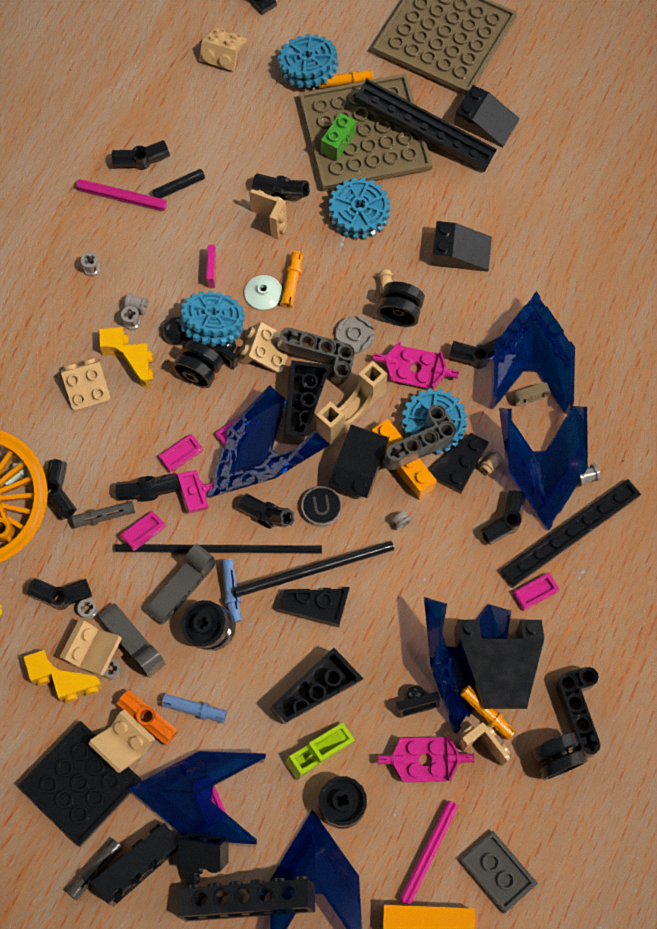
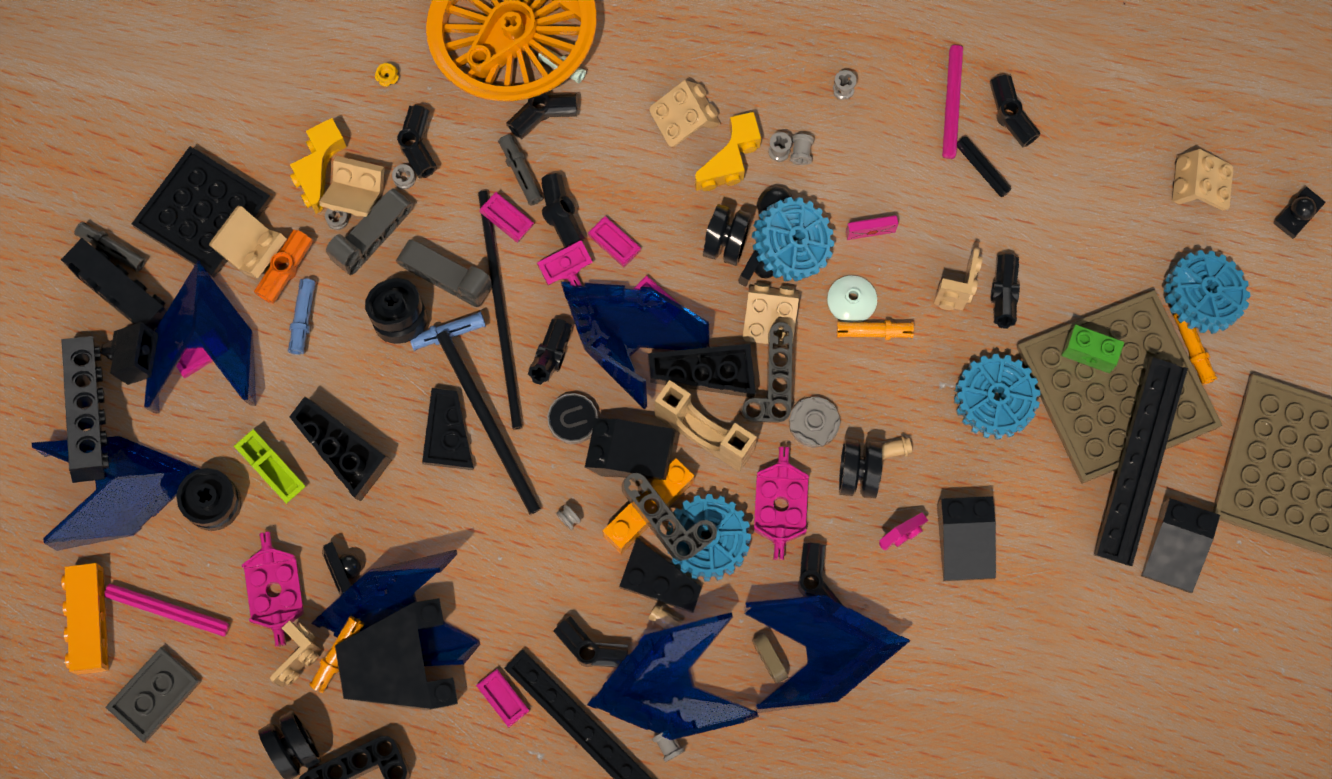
camera: 80 degrees right, 5 degrees up
none -> dark pink plate [879,512,928,550]

